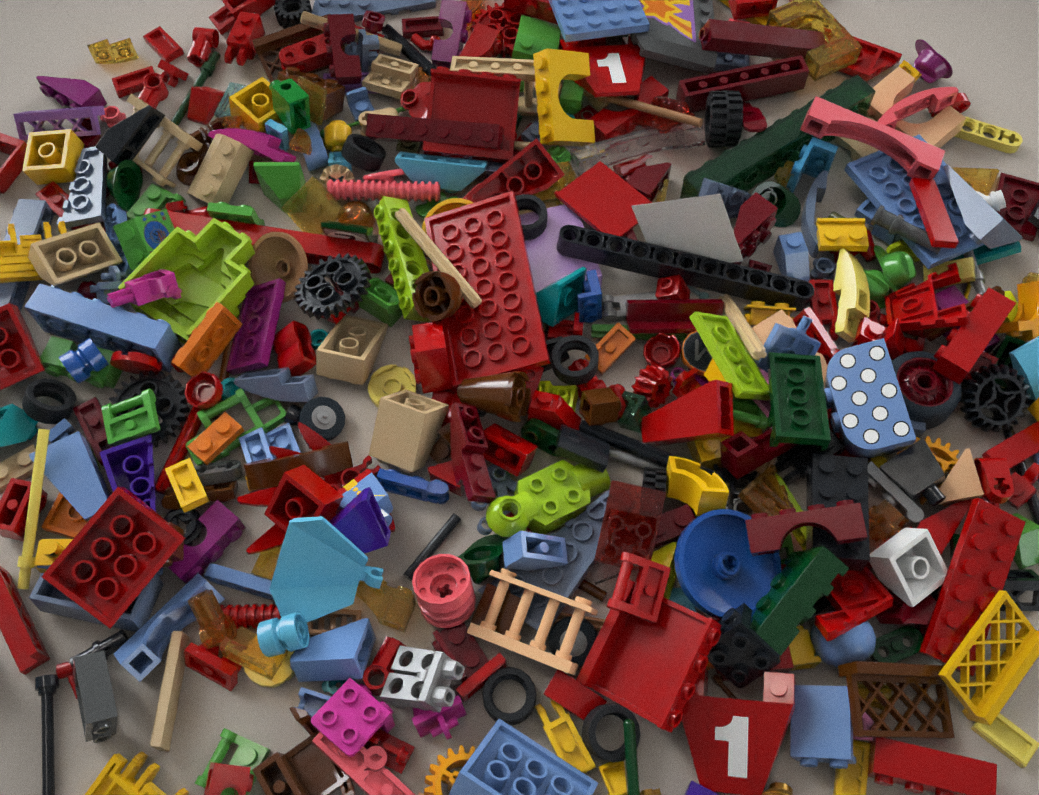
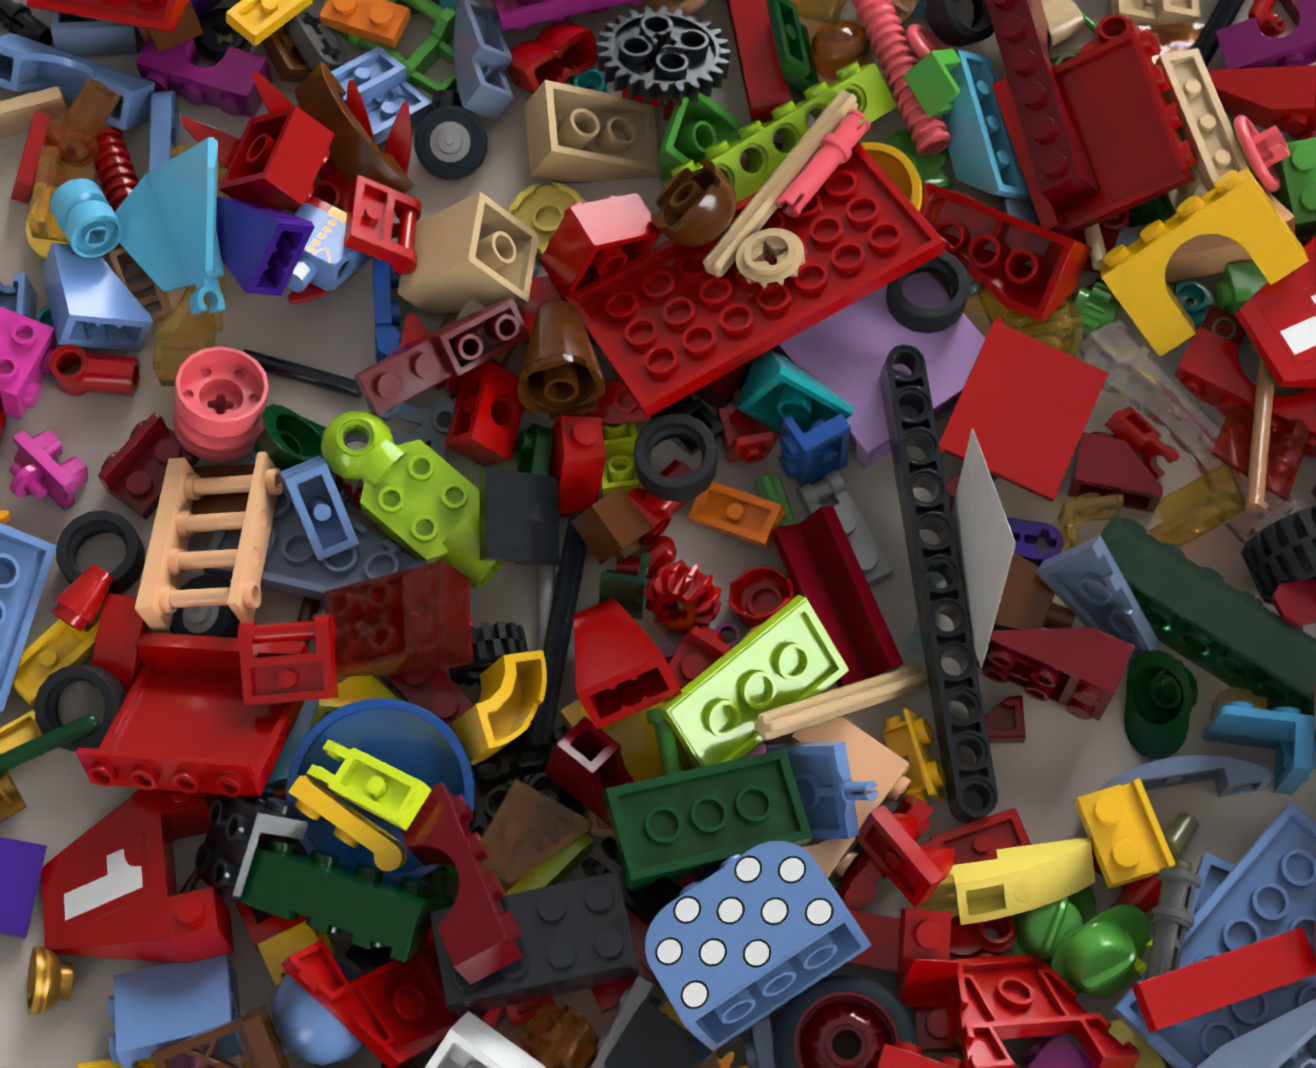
camera: 70 degrees right, 5 degrees up
light grey hips [380,645,465,713] -> none
red tile [455,652,506,702] -> none
red bracket [655,275,691,300] -> none
medium blue slope [773,232,810,282] -> none
sand blue plate [810,258,836,280] -> none
none -> red cone [51,563,114,632]
none -> yellow plate [288,775,408,871]
none -> neon yellow hinge [306,739,431,831]
none -> red plate [344,175,422,275]
none -> tan gear [736,228,805,289]
none -> coral pin [776,109,871,218]
none -> red tile [855,804,955,909]
none -> bright green panel [903,48,961,117]
none -> clear yellow panel [1148,464,1247,549]
none -> coral piece [1234,115,1290,192]

